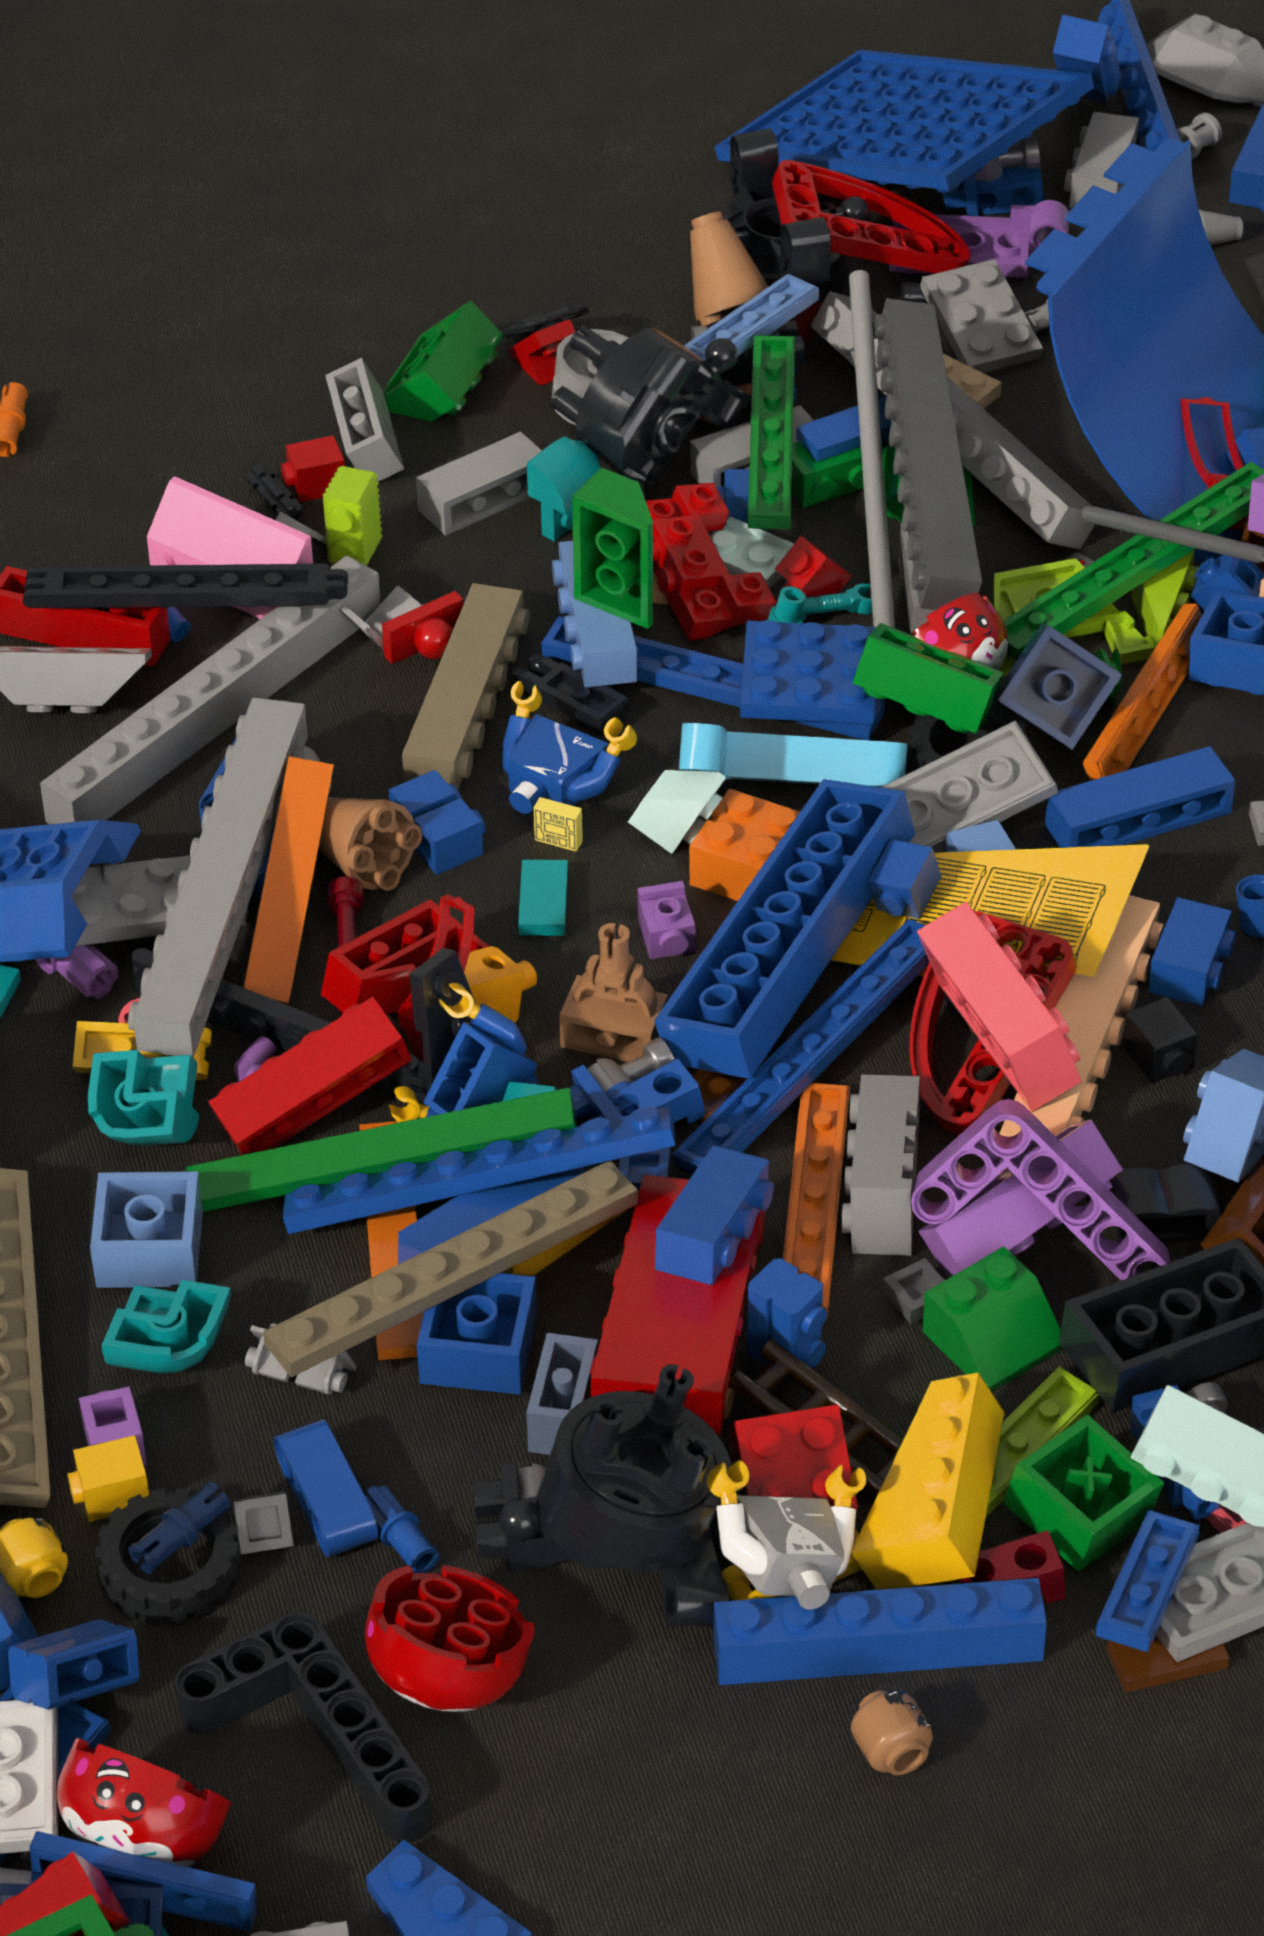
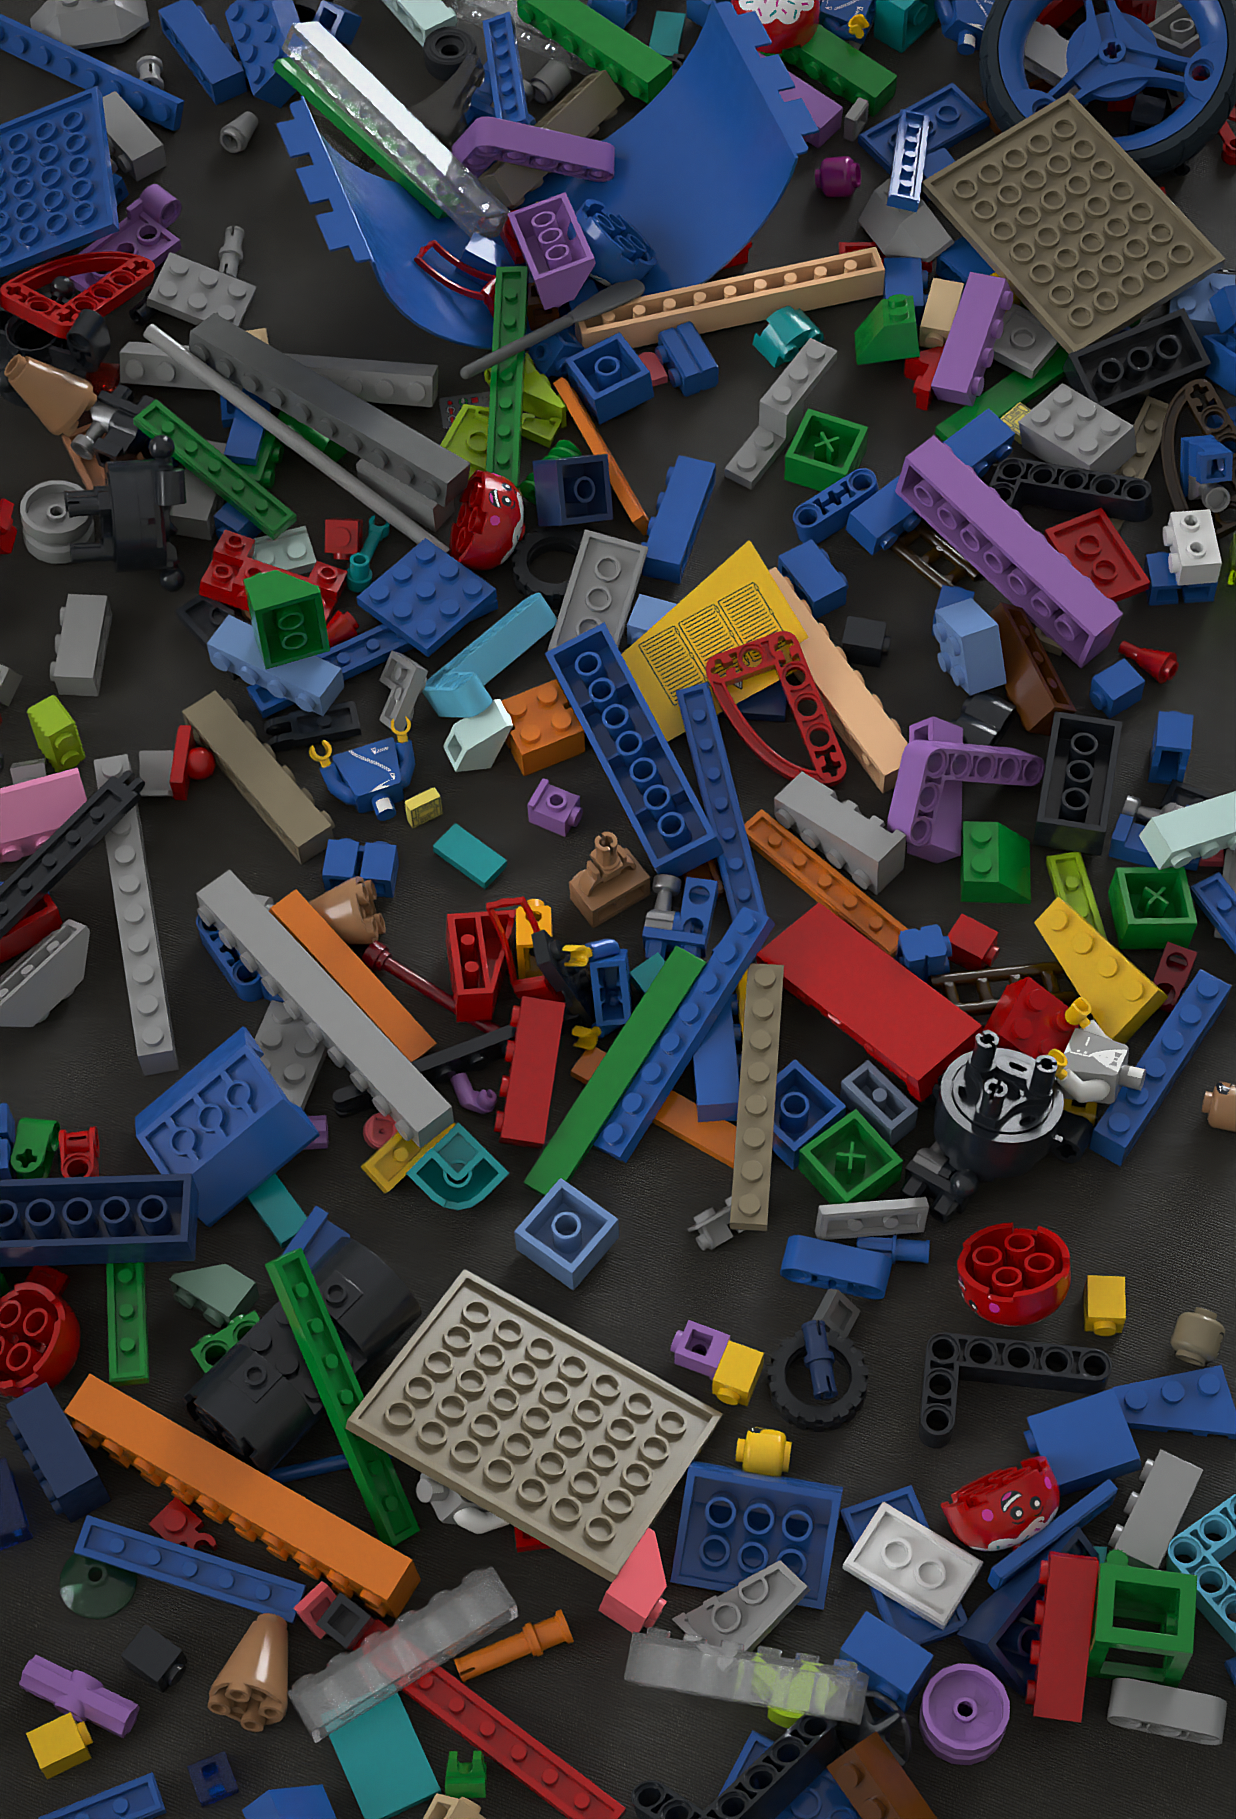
camera: 50 degrees left, 15 degrees up
blue brick [8,1619,140,1710] -> none
teal brick [102,1279,231,1374] -> none
teal brick [527,436,601,542] -> none
blue brick [655,1145,774,1285] -> none
medium blue tile [684,274,819,360] -> none
green brick [852,623,1004,734] -> none
blue brick [868,839,941,919] -> none
dark grey plate [883,1258,945,1324] -> none
coral brick [917,902,1082,1112] -> none
blue brick [1053,14,1121,104] -> none
none -> red cone [326,610,360,648]
none -> light grey plate [379,650,428,732]
none -> green brick [798,1109,903,1205]
none -> light grey tile [815,1197,929,1240]
none -> red brick [947,914,1000,971]
none -> blue brick [1023,1388,1142,1497]
none -> yellow brick [1084,1275,1126,1336]
none -> dark tan head [1170,1307,1225,1366]

